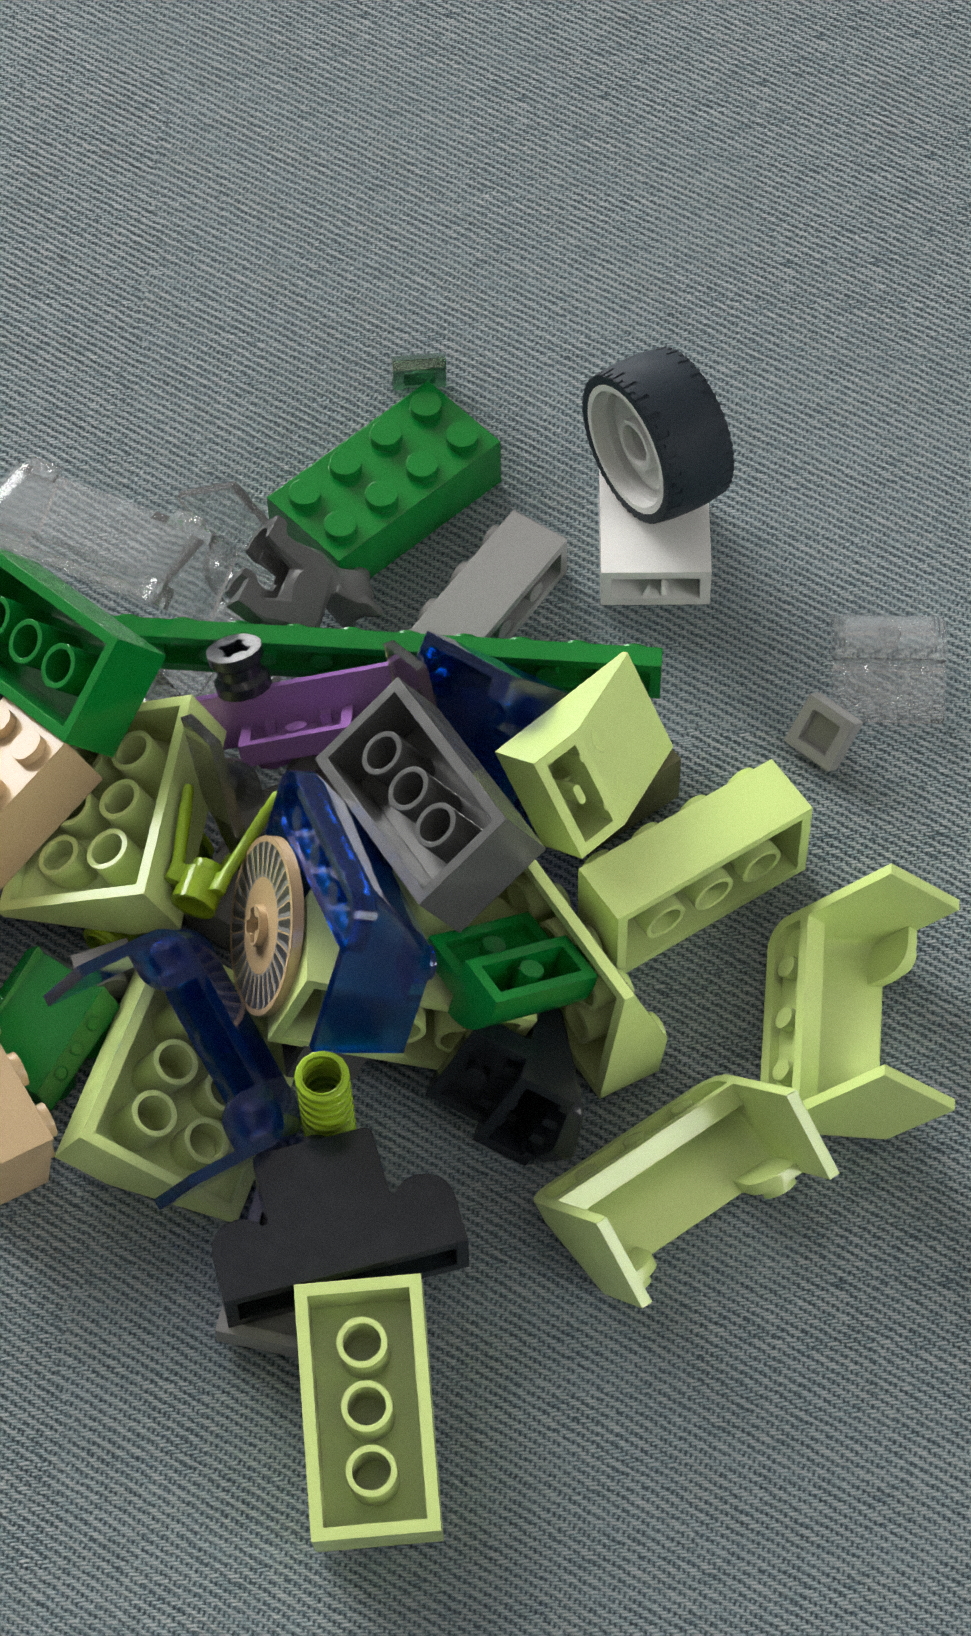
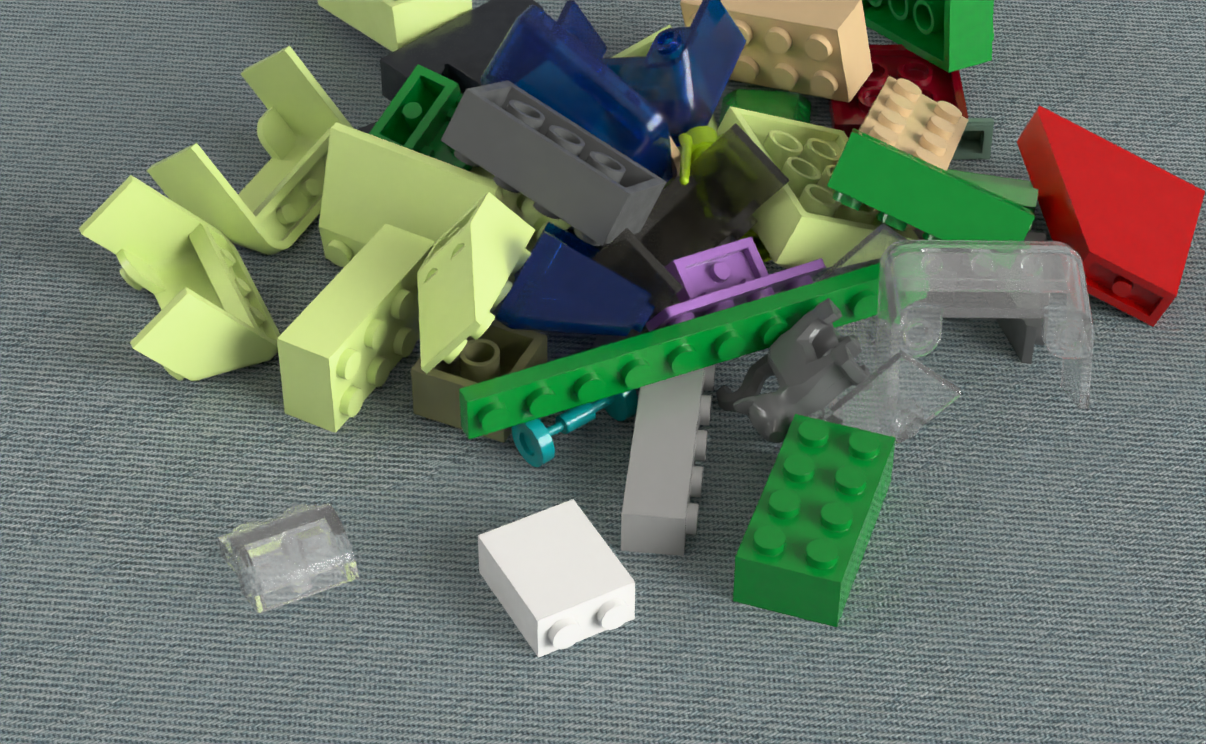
camera: 150 degrees right, 15 degrees down
black wheel [206,633,272,702] -> none
clear green slope [391,352,446,390] -> none
black wheel [582,347,734,524] -> none
light grey plate [784,692,864,771] -> none

